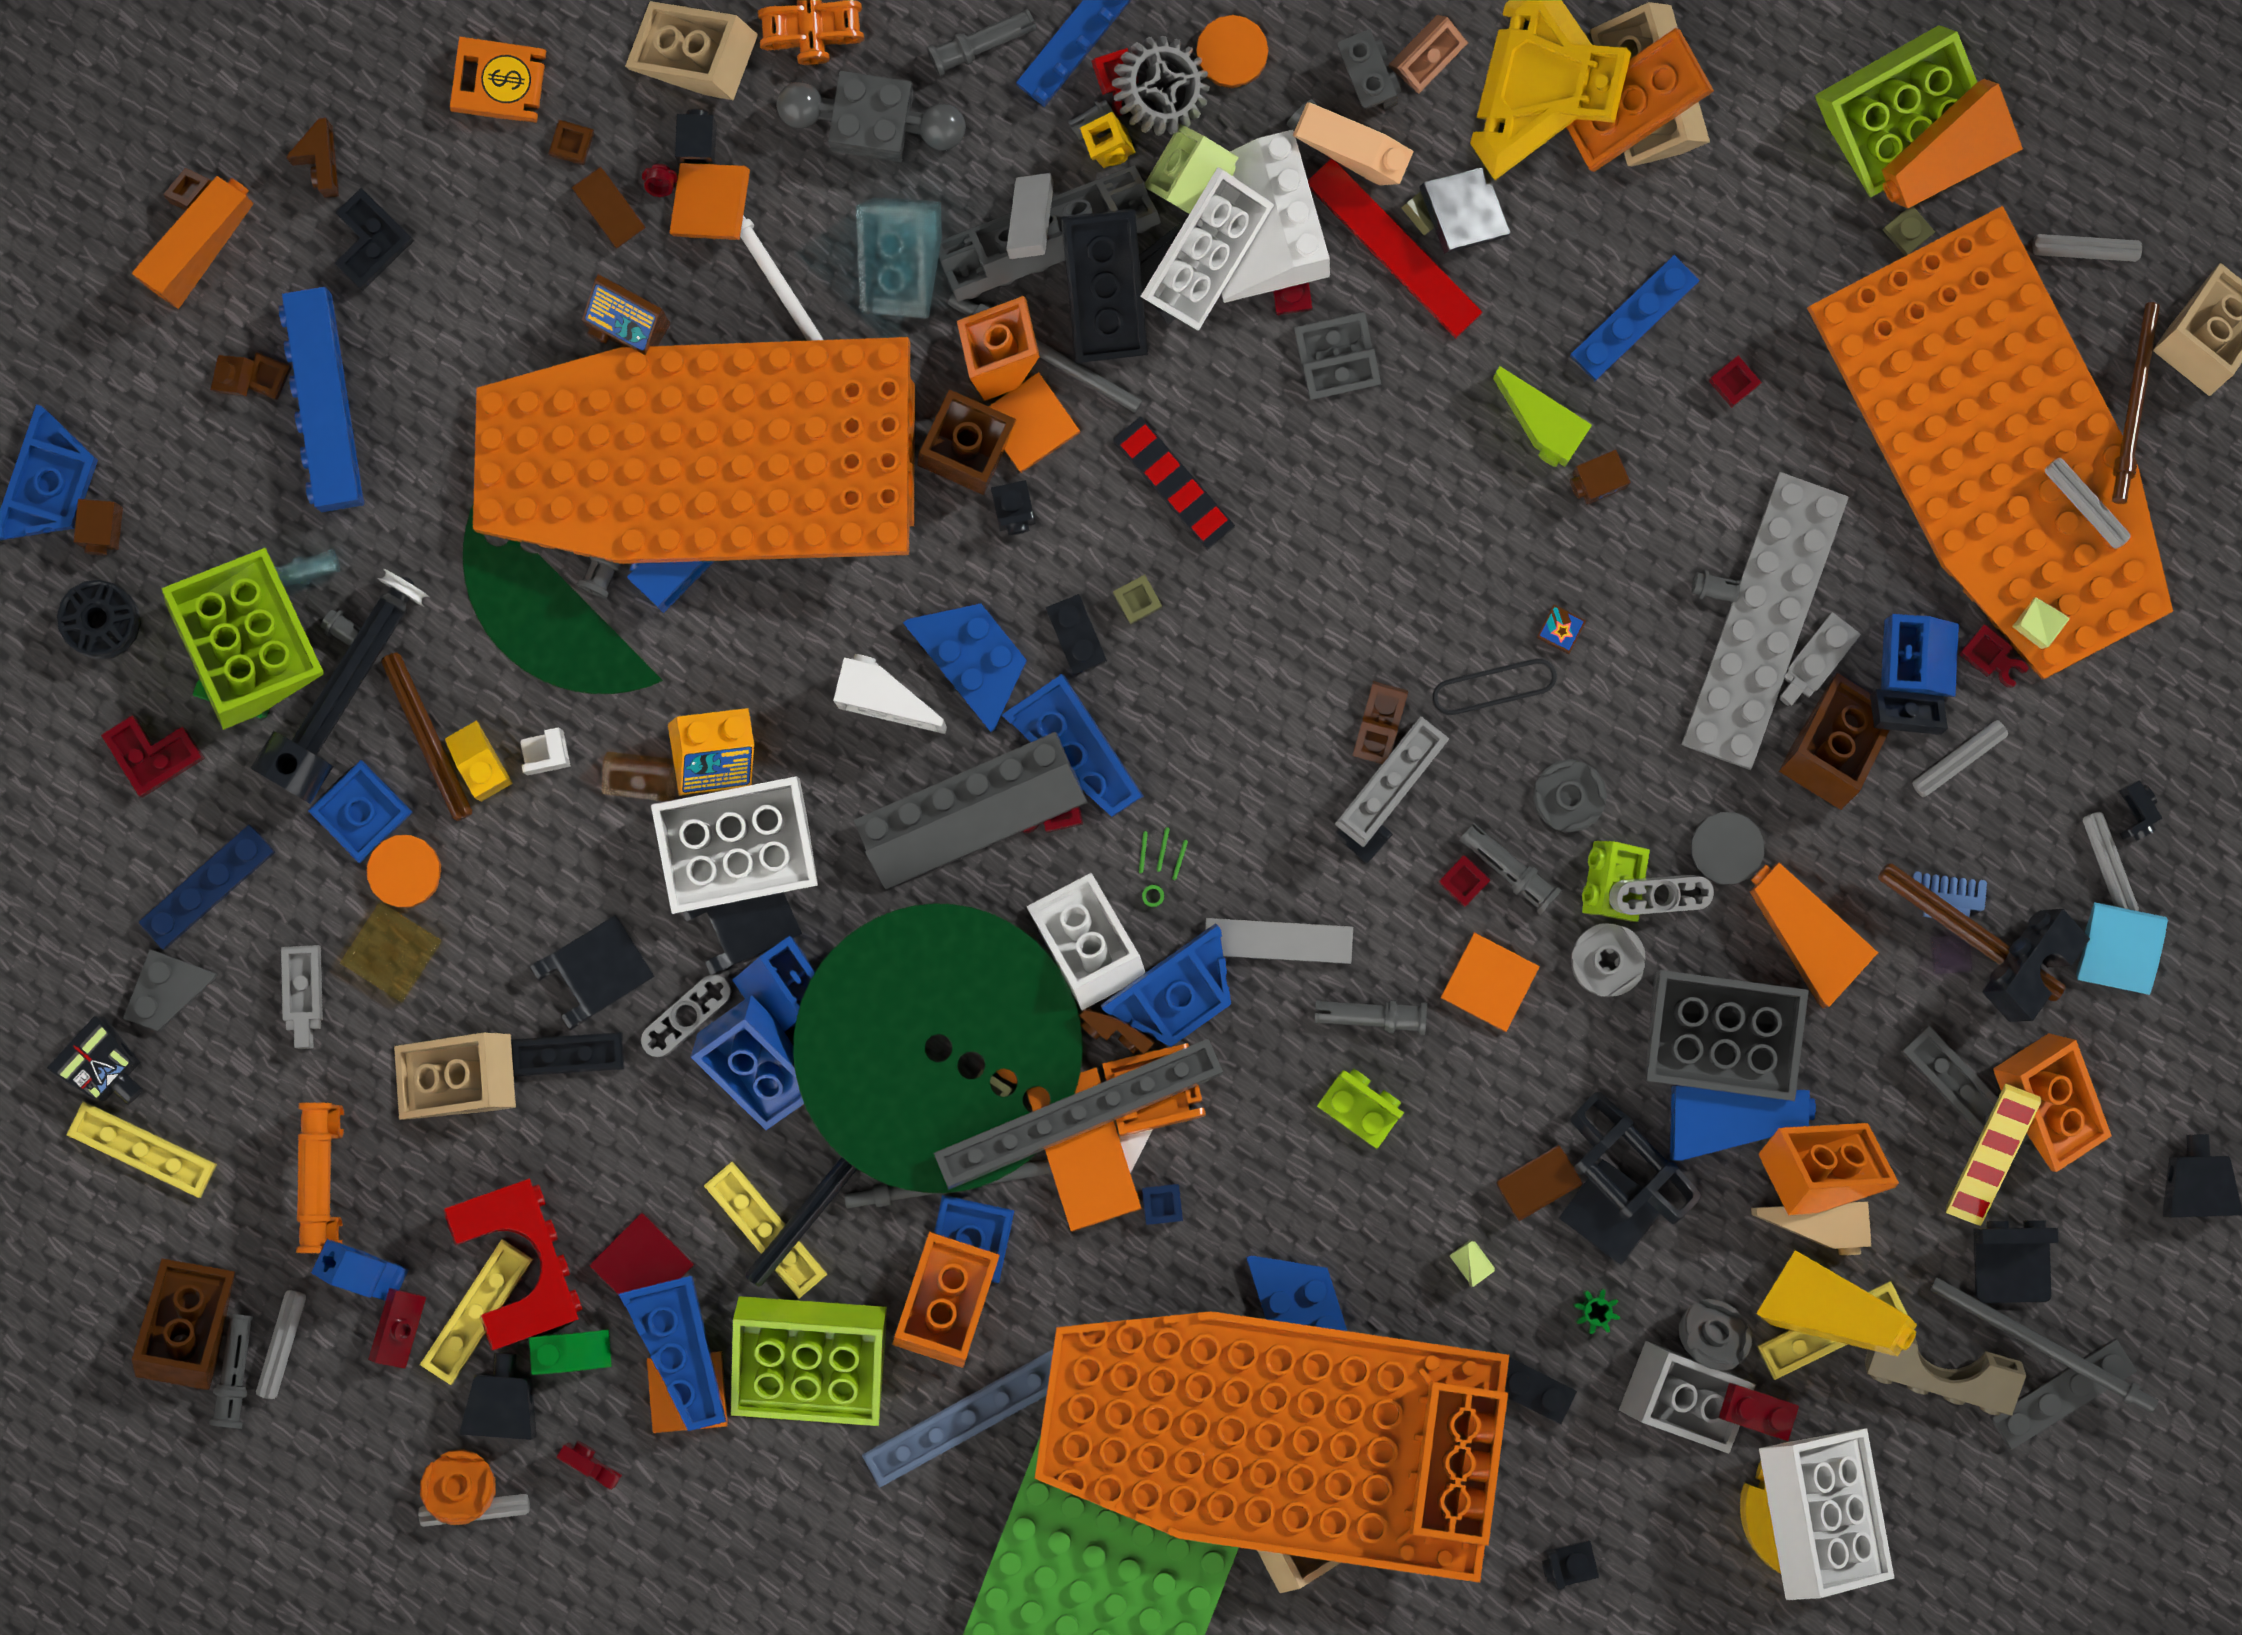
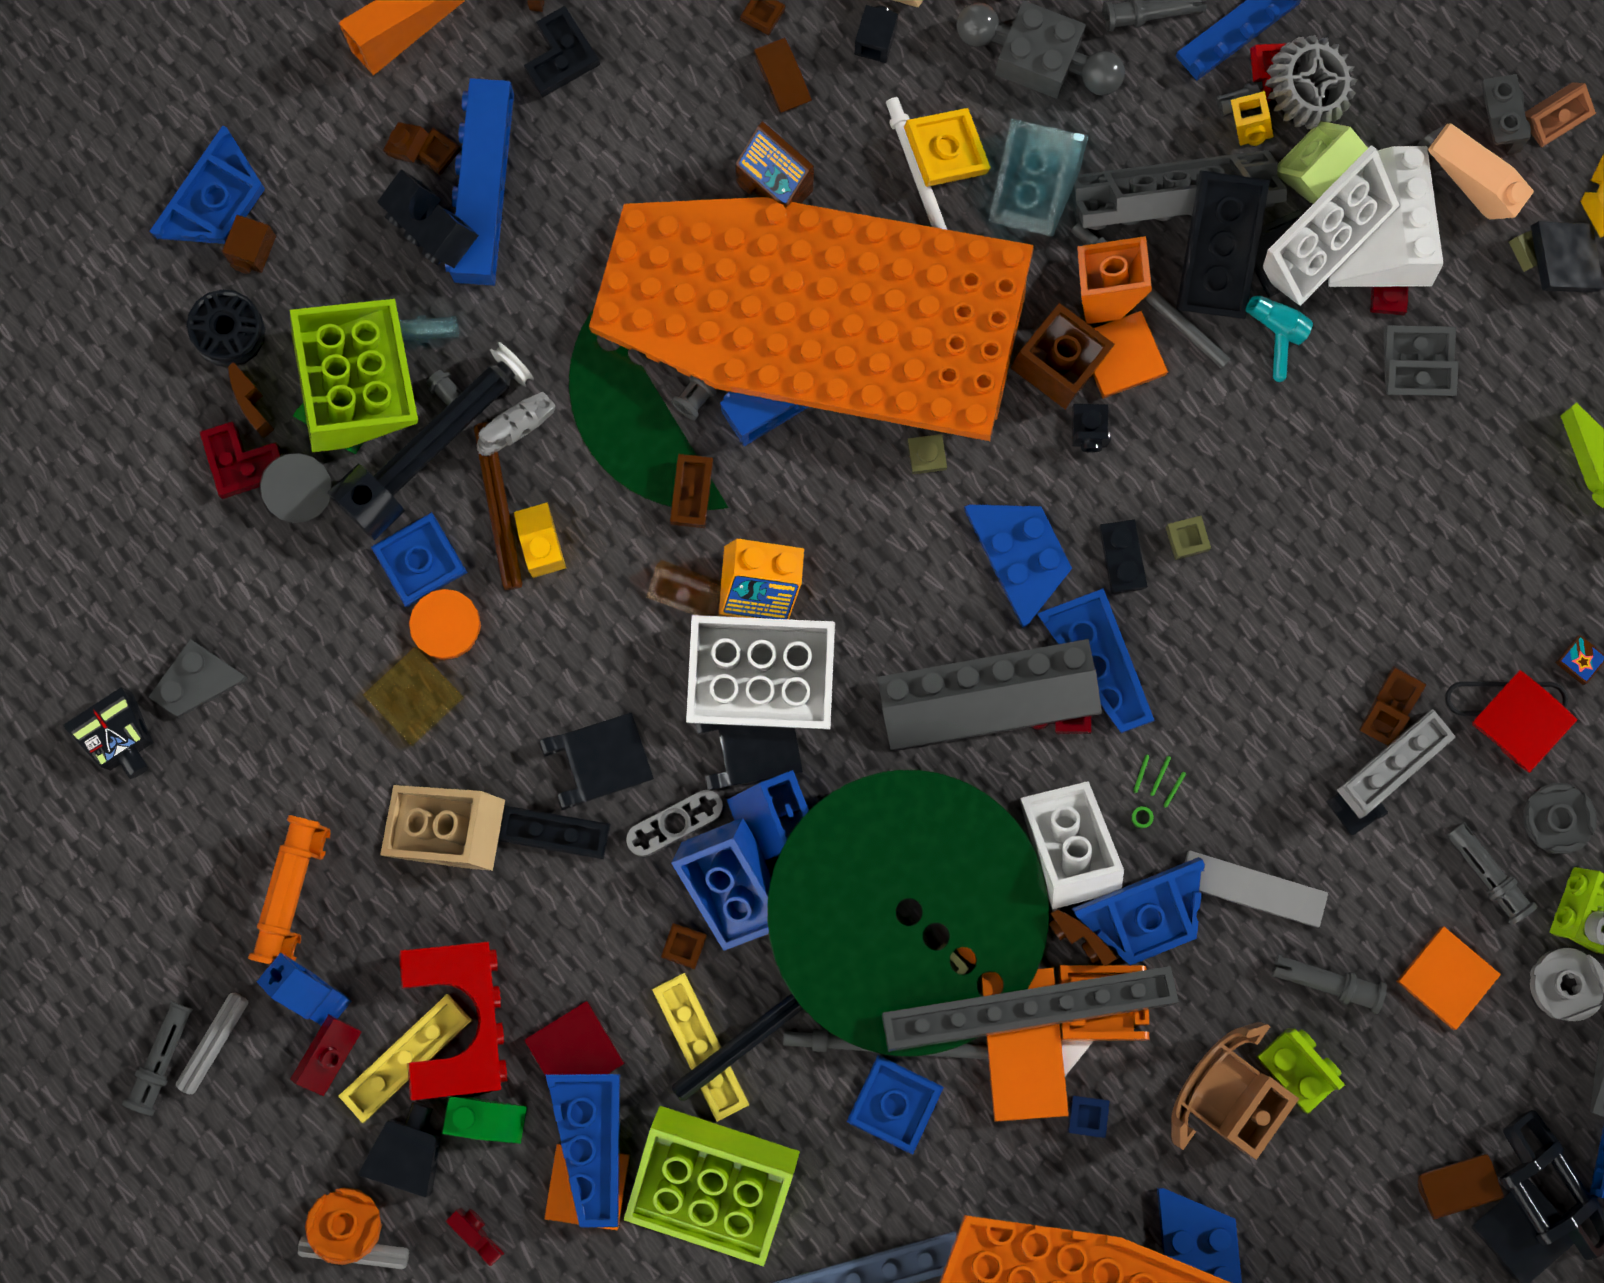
camera: 10 degrees right, 5 degrees down
light yellow tile [67,1102,217,1198] -> none
reddish brown slope [131,1258,235,1390] -> none
dark blue plate [138,824,275,950] -> none
light grey hinge [281,945,323,1049] -> none
white panel [521,727,571,776] -> none
dark red plate [642,164,678,197] -> none
orange tile [670,163,750,240] -> none
white slope [833,654,947,734] -> none
orange slope [892,1232,1000,1368] -> none
light grey tile [1006,173,1054,259] -> none
tile [1113,416,1235,551] -> none
orange tile [1196,15,1268,88] -> none
red tile [1308,159,1483,339] -> none
dark red plate [1438,855,1490,907] -> none
yellowish green slope [1450,1240,1495,1287] -> none
none -> reddish brown slope [228,362,274,438]
none -> dark grey tile [260,452,332,523]
none -> black arch [377,169,479,268]
none -> light grey hinge [477,392,556,456]
none -> reddish brown tile [661,923,707,969]
none -> reddish brown plate [670,454,713,528]
none -> yellow plate [903,108,991,187]
none -> olive plate [907,434,947,474]
none -> medium nougat piece [1171,1022,1299,1160]
none -> teal piece [1245,296,1313,382]
none -> red slope [1472,670,1578,774]

